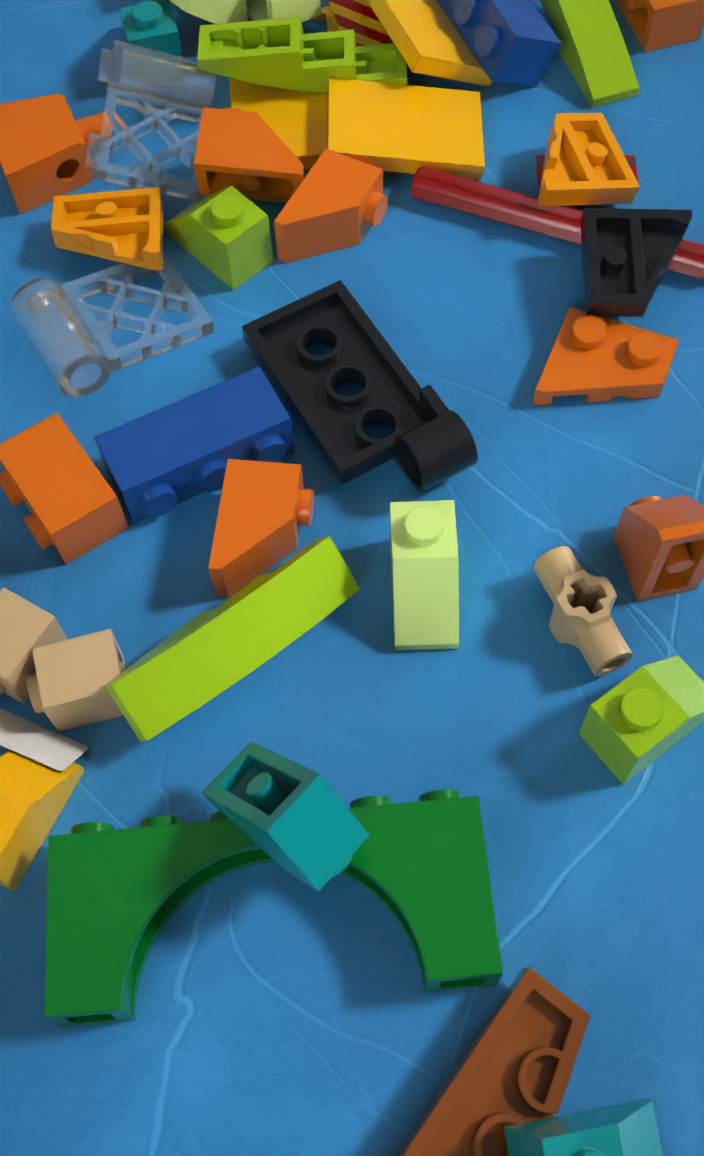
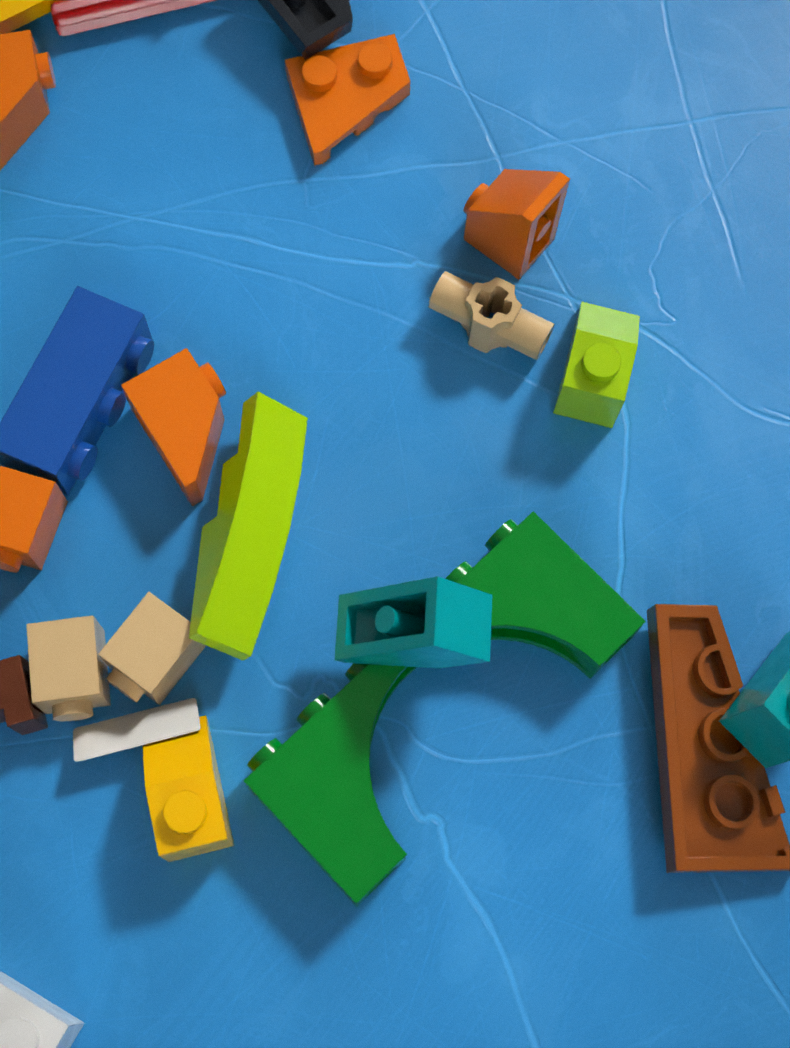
camera: 45 degrees left, 10 degrees up
black hinge [242,280,478,492] -> none
yellowish green slope [390,500,459,651] -> none

